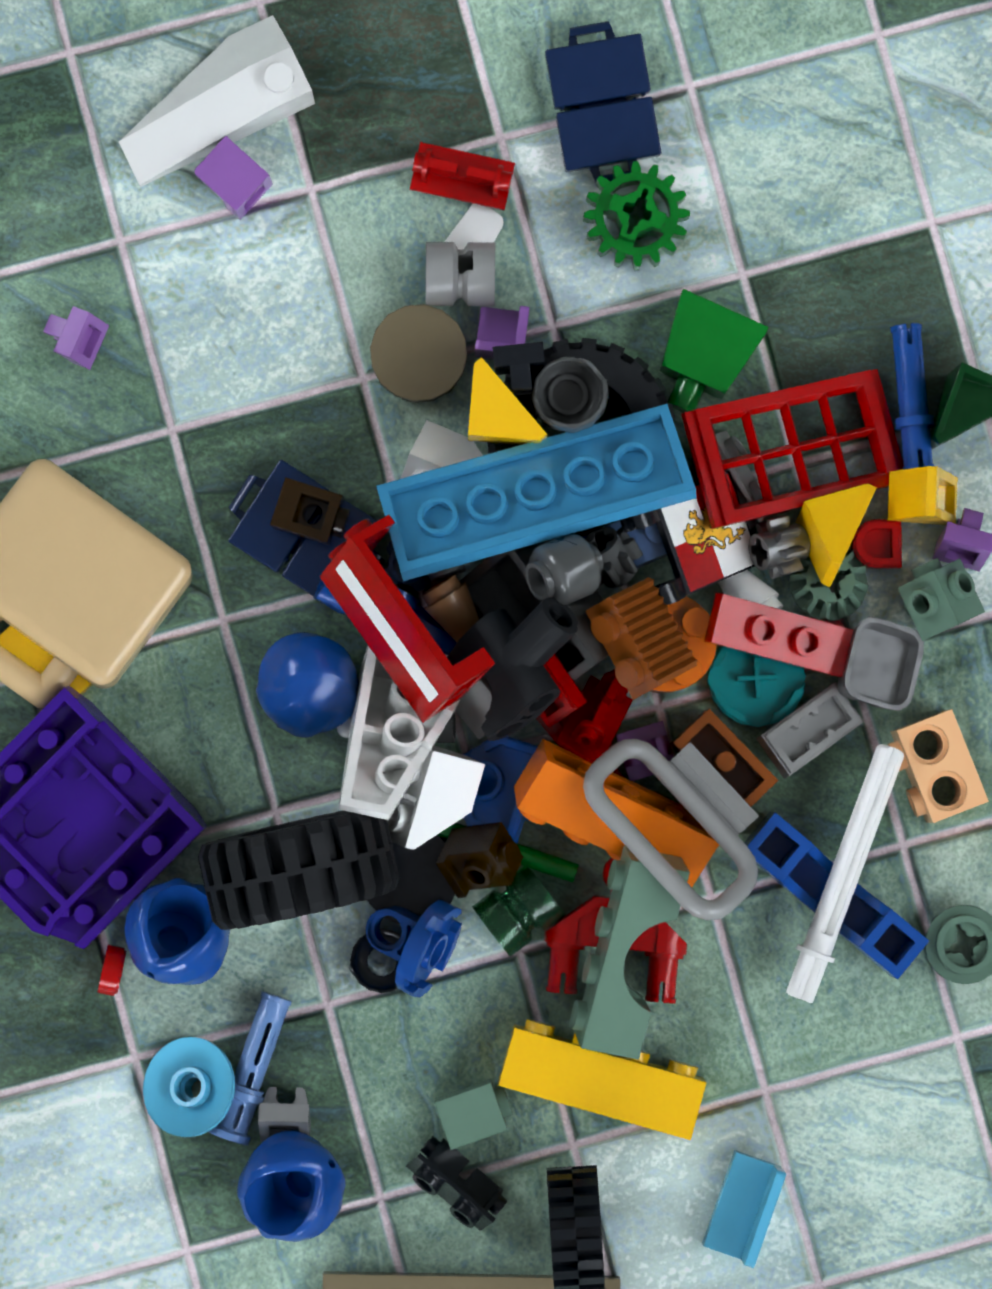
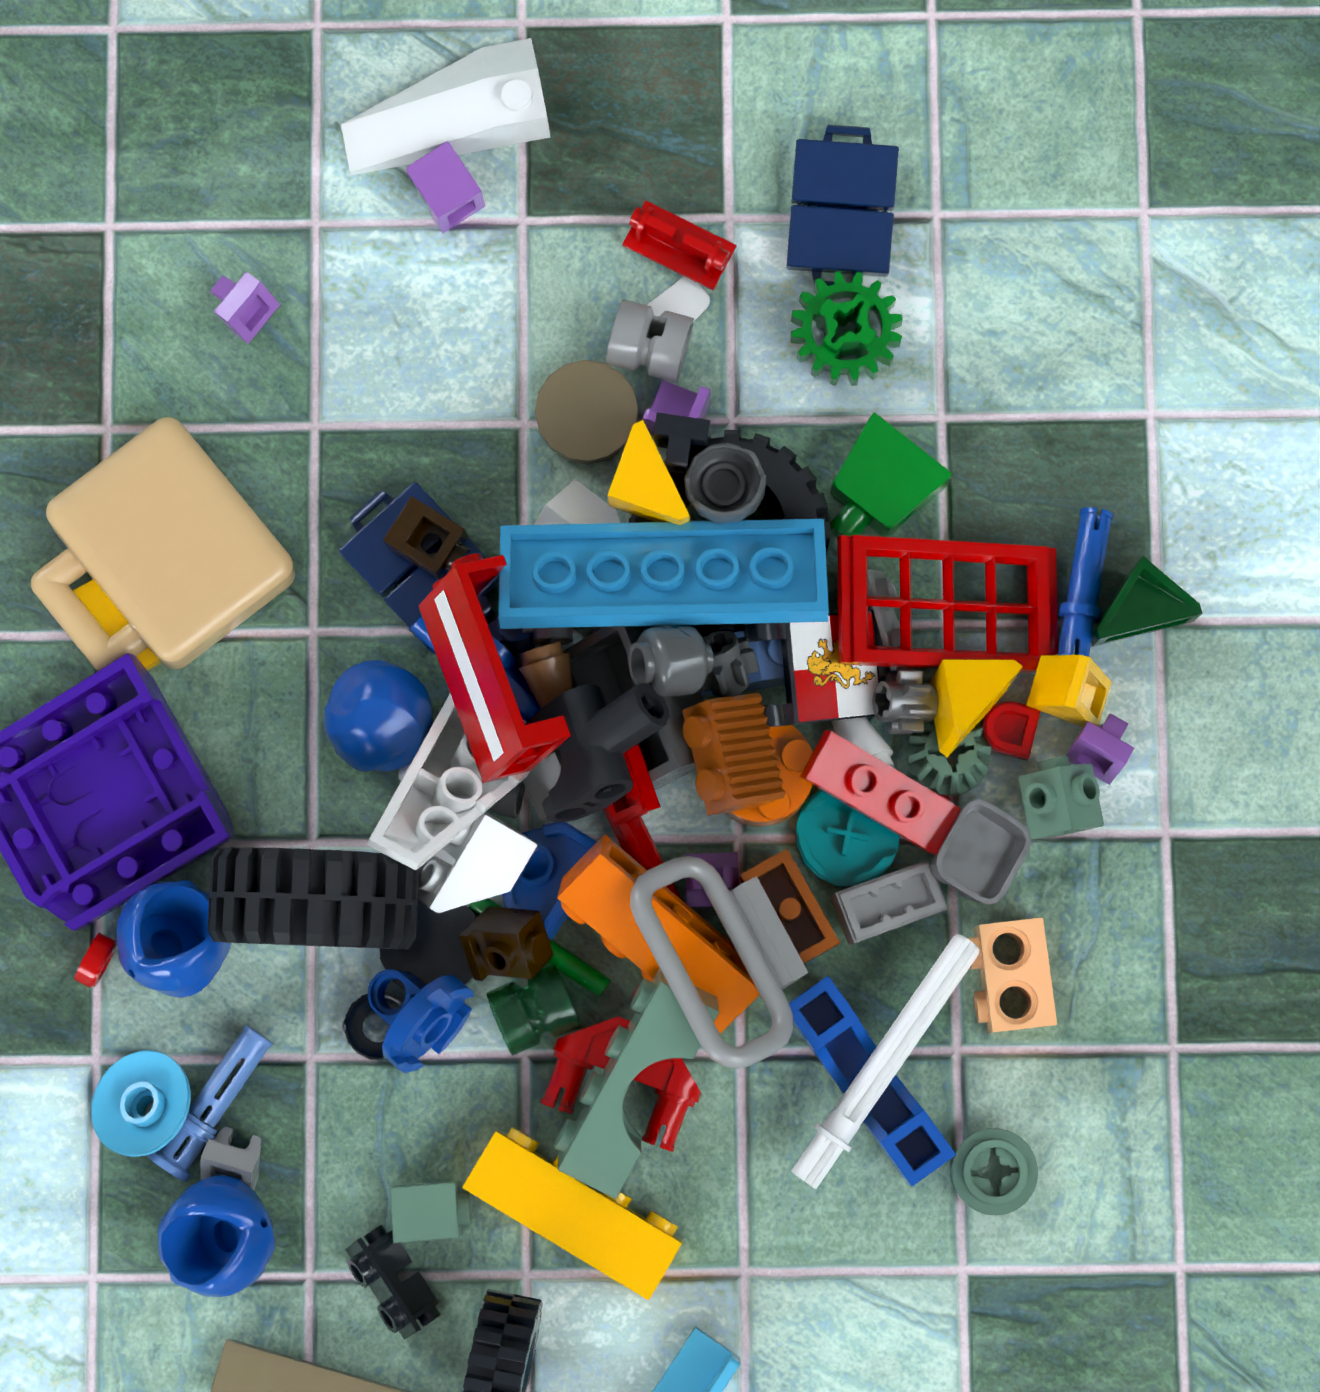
camera: 25 degrees right, 5 degrees down
red hinge [555,669,633,764] -> none

